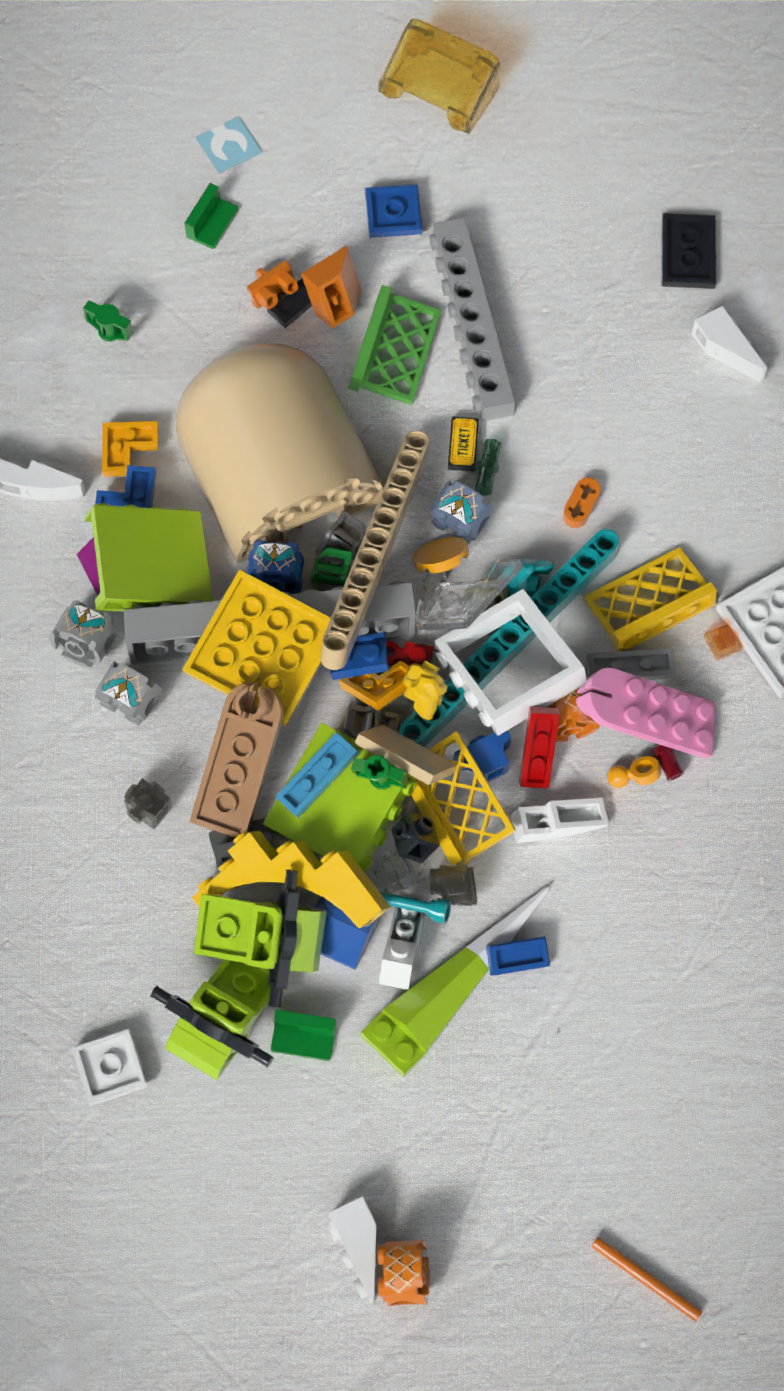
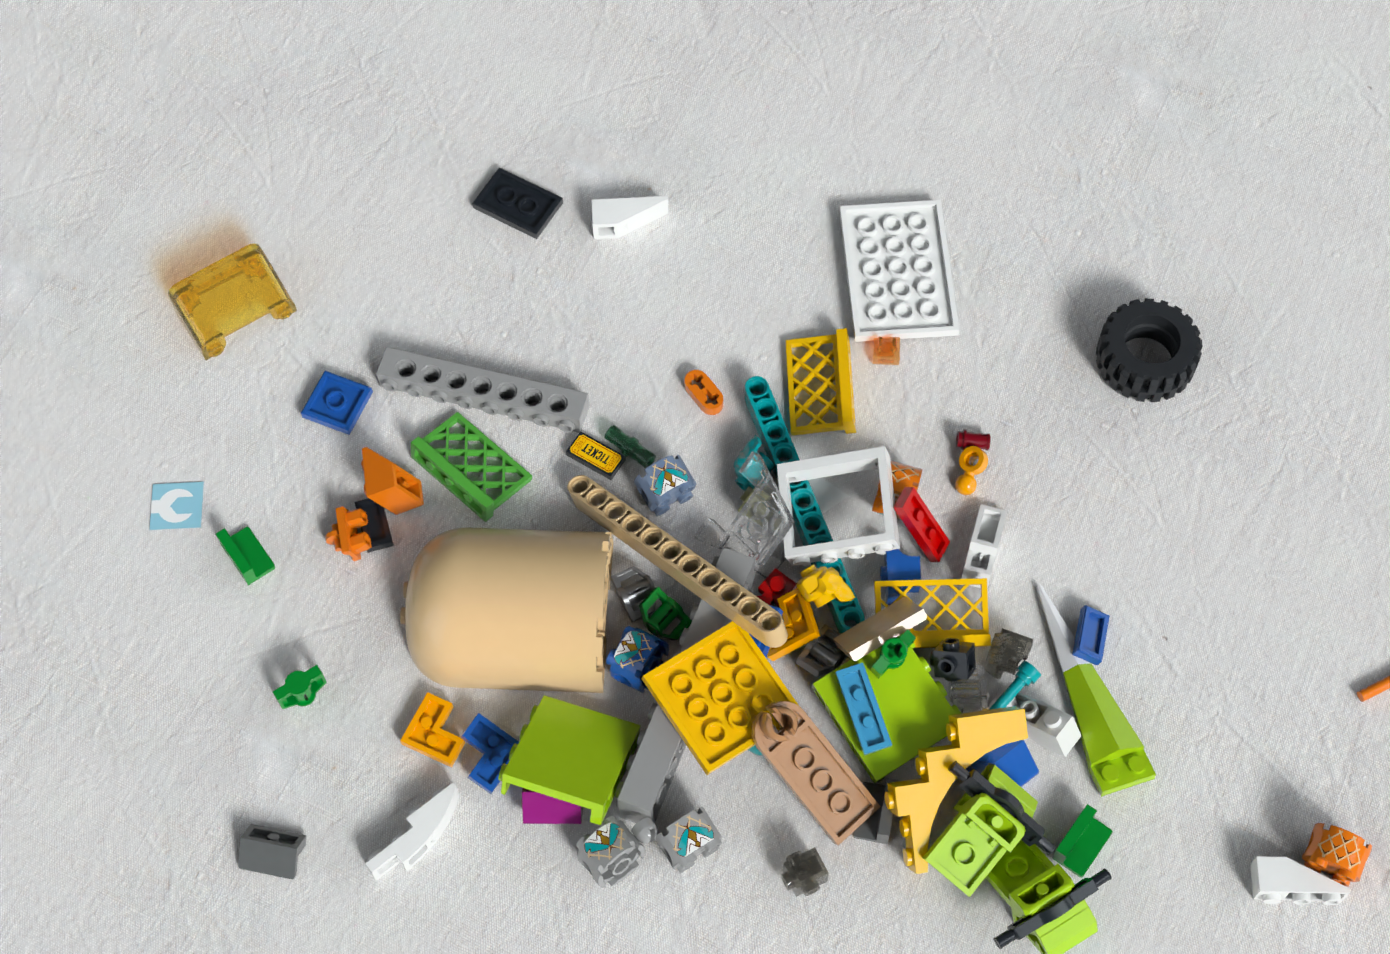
camera: 60 degrees left, 5 degrees down
light orange tile [413,537,469,573] -> none
bright pink plate [576,668,715,759] -> none
light grey plate [586,648,676,680] -> none
none -> light grey hinge [631,817,658,844]

